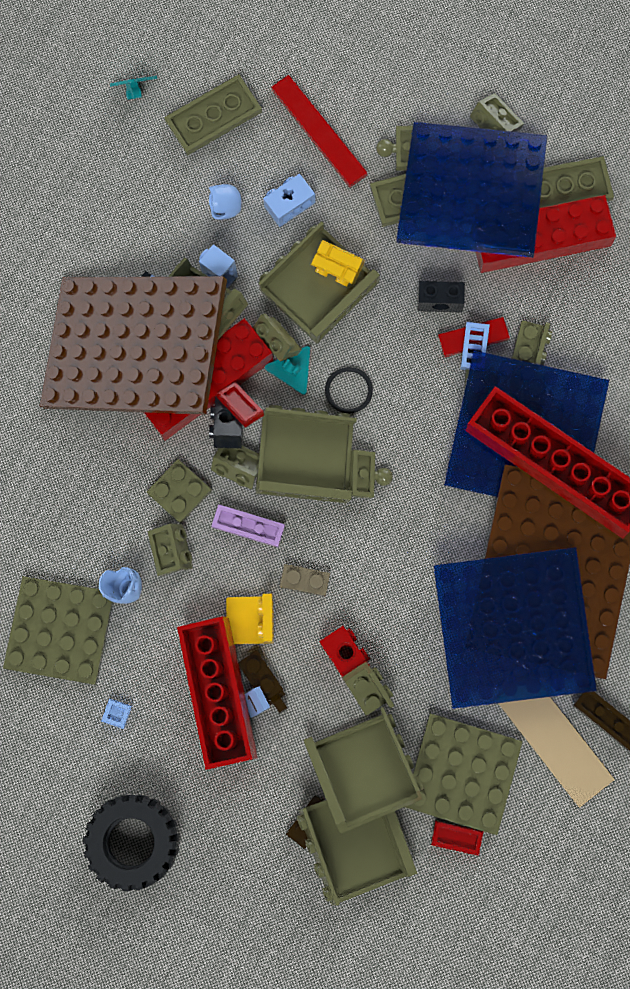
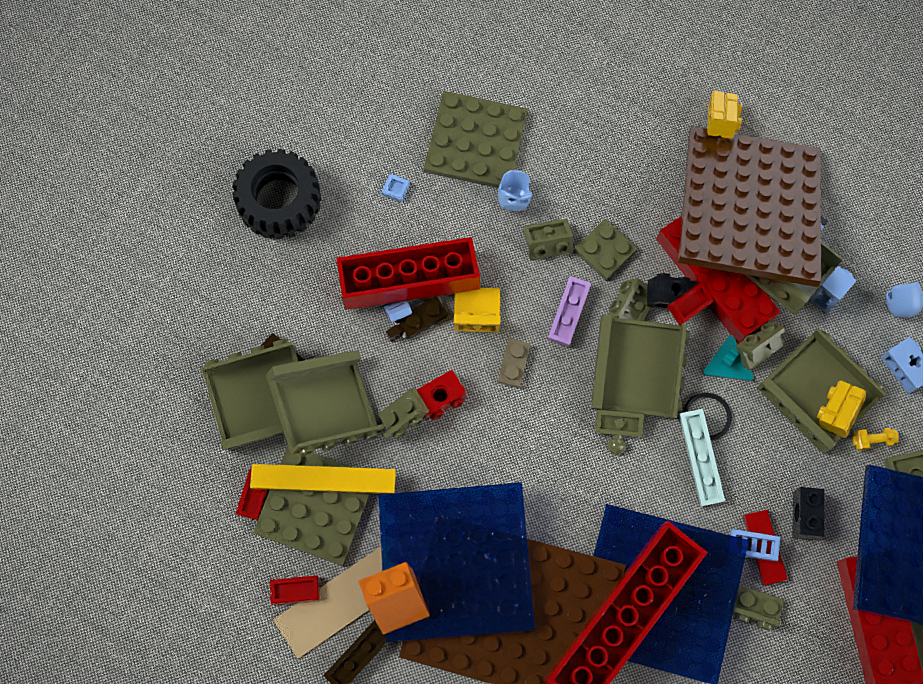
camera: 85 degrees right, 5 degrees down
none -> yellow tile [250,464,396,494]
none -> red tile [269,575,320,605]
none -> orange slope [358,562,430,635]
none -> light aqua plate [679,409,725,507]
none -> yellow brick [707,91,742,139]
none -> yellow bar [851,428,899,451]

